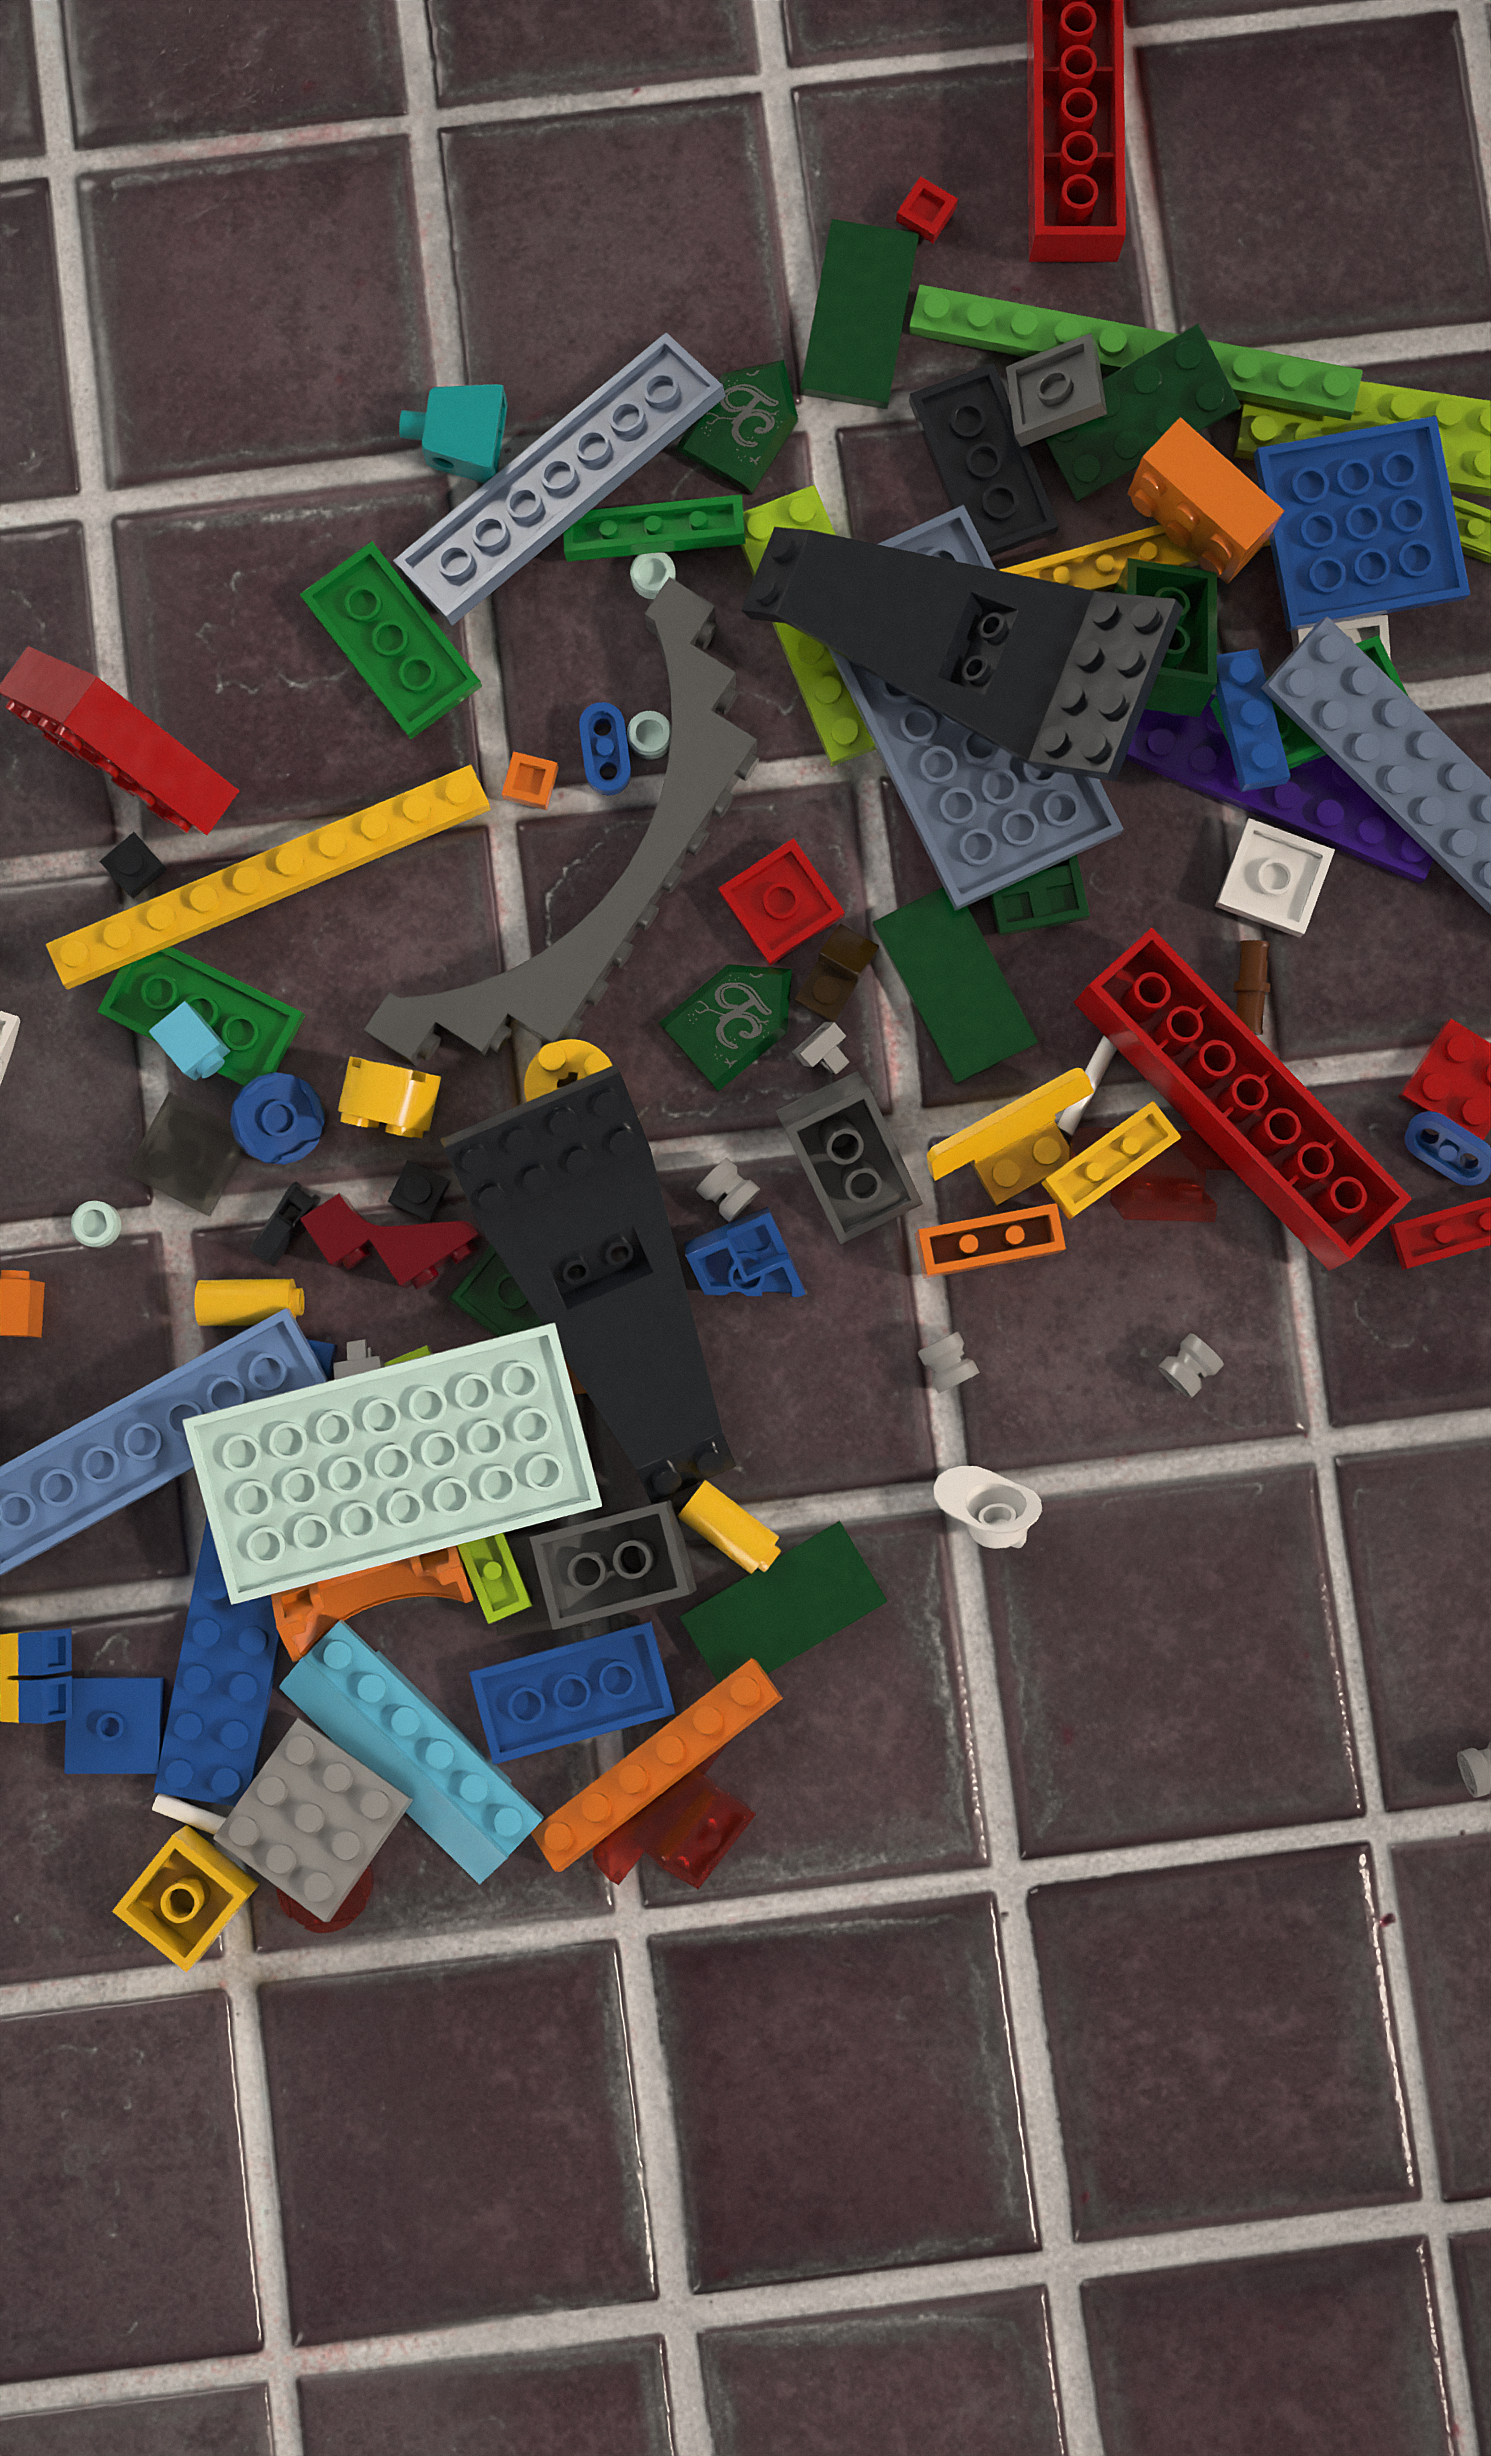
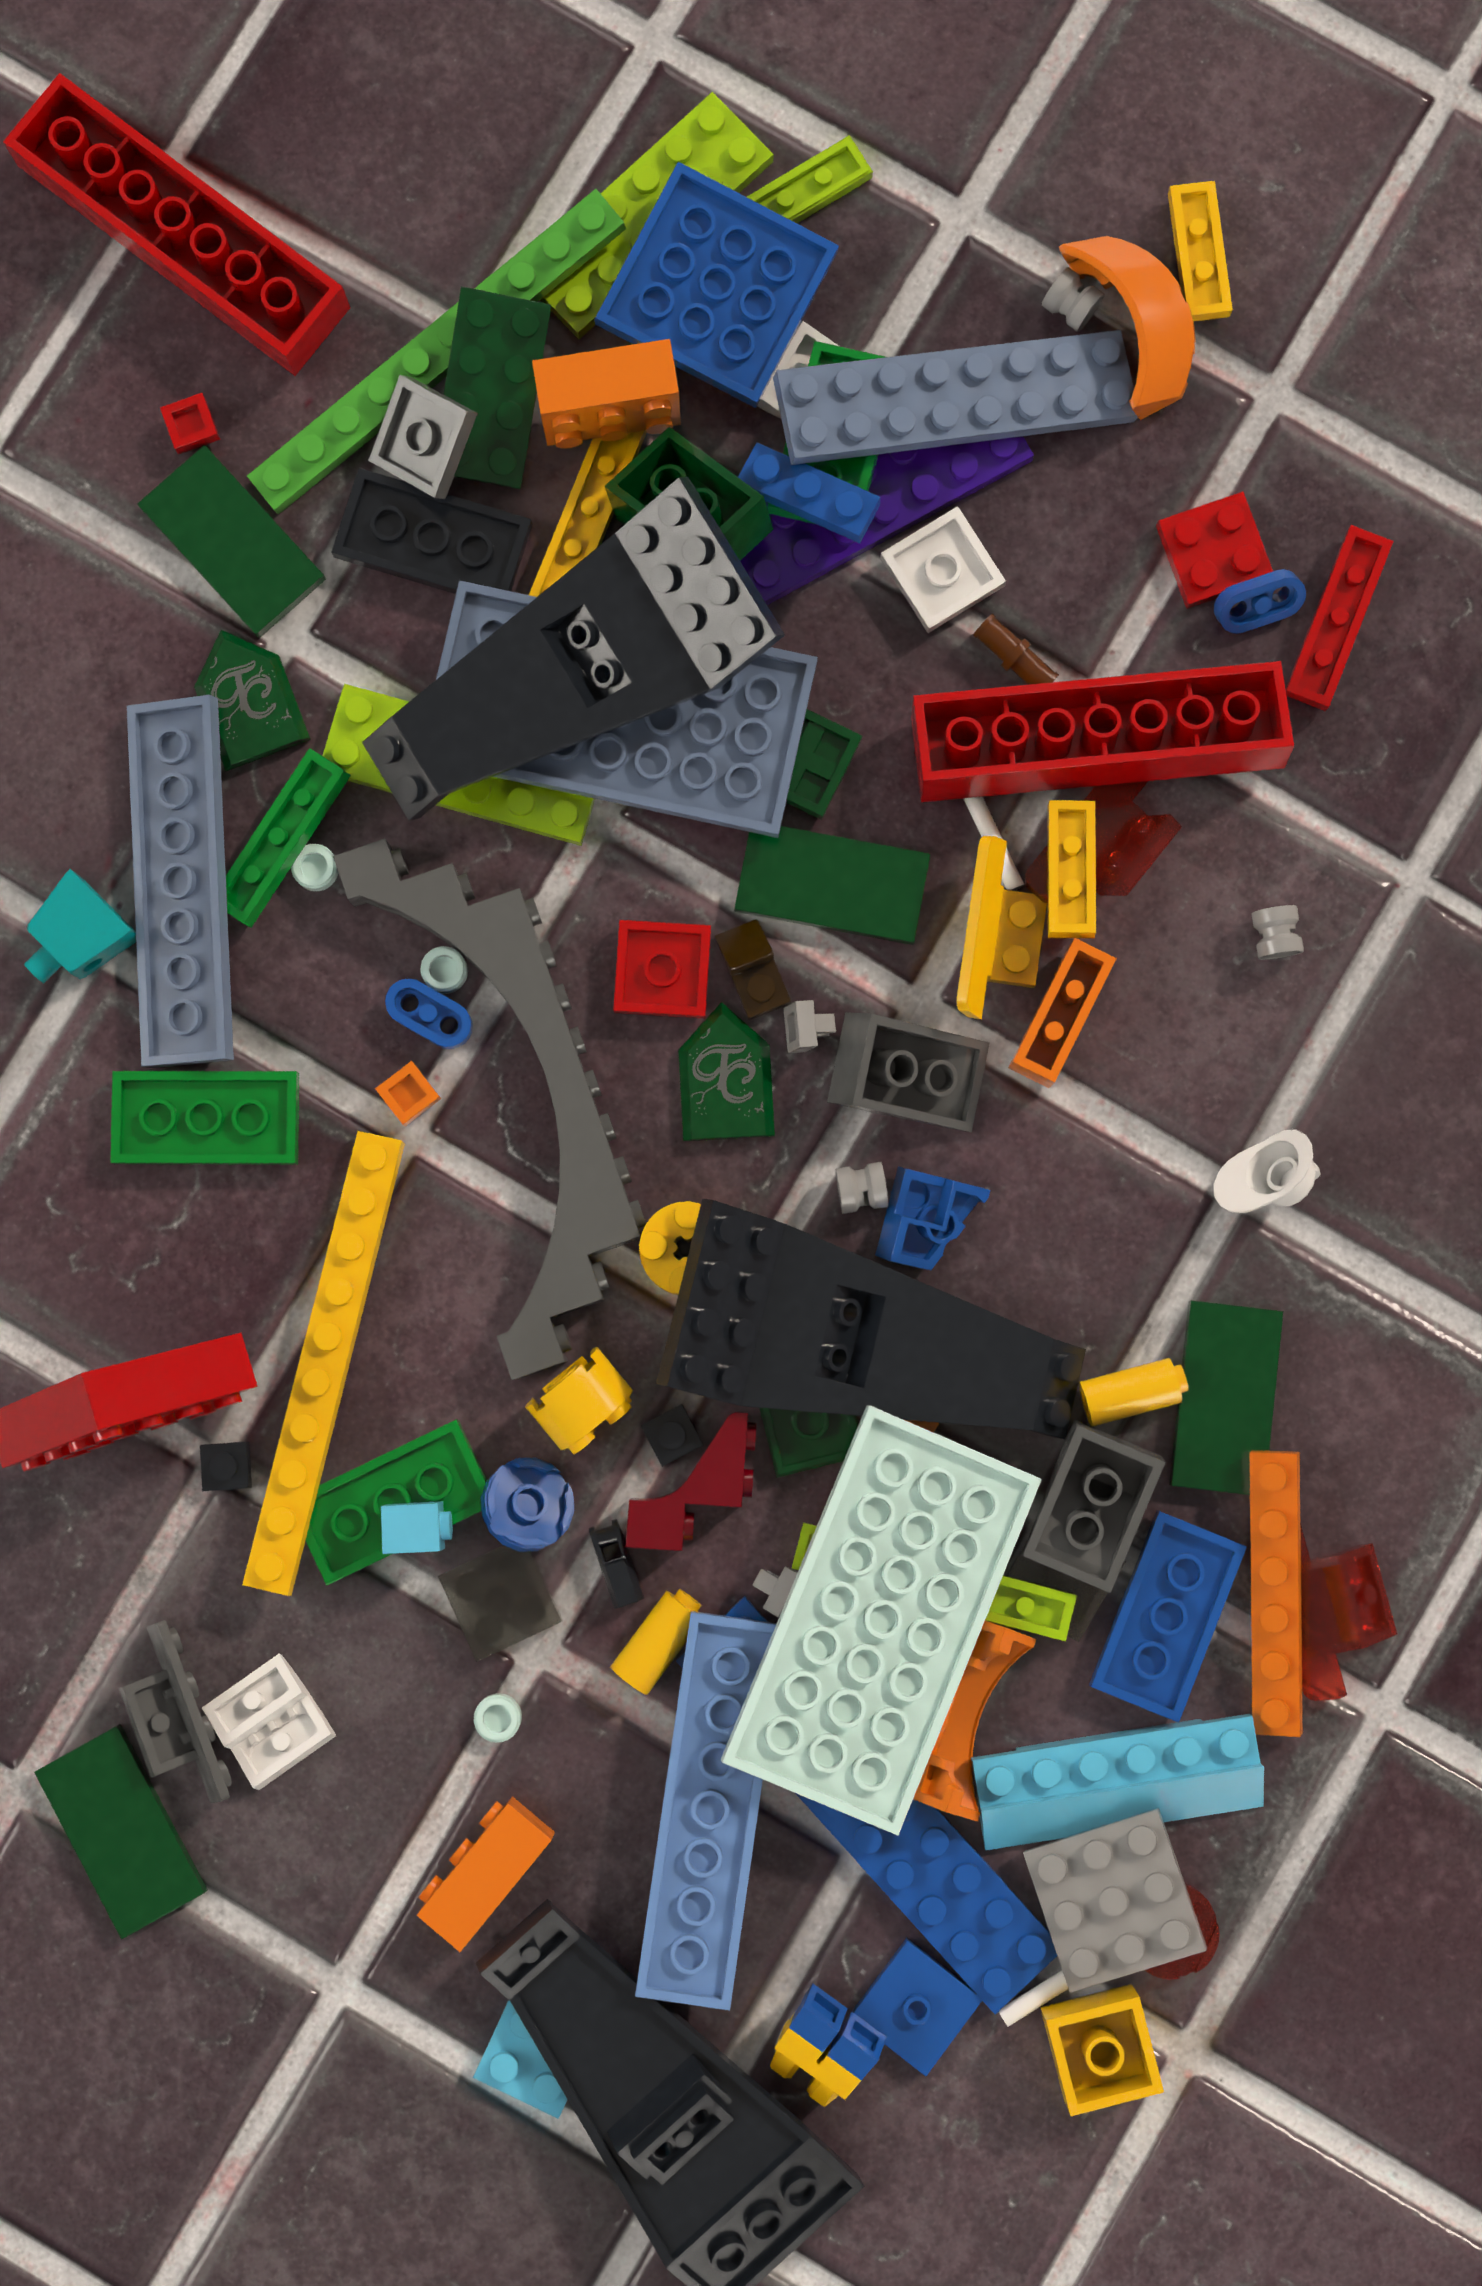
camera: 50 degrees left, 0 degrees up
light grey wheel [917,1331,980,1393] -> none

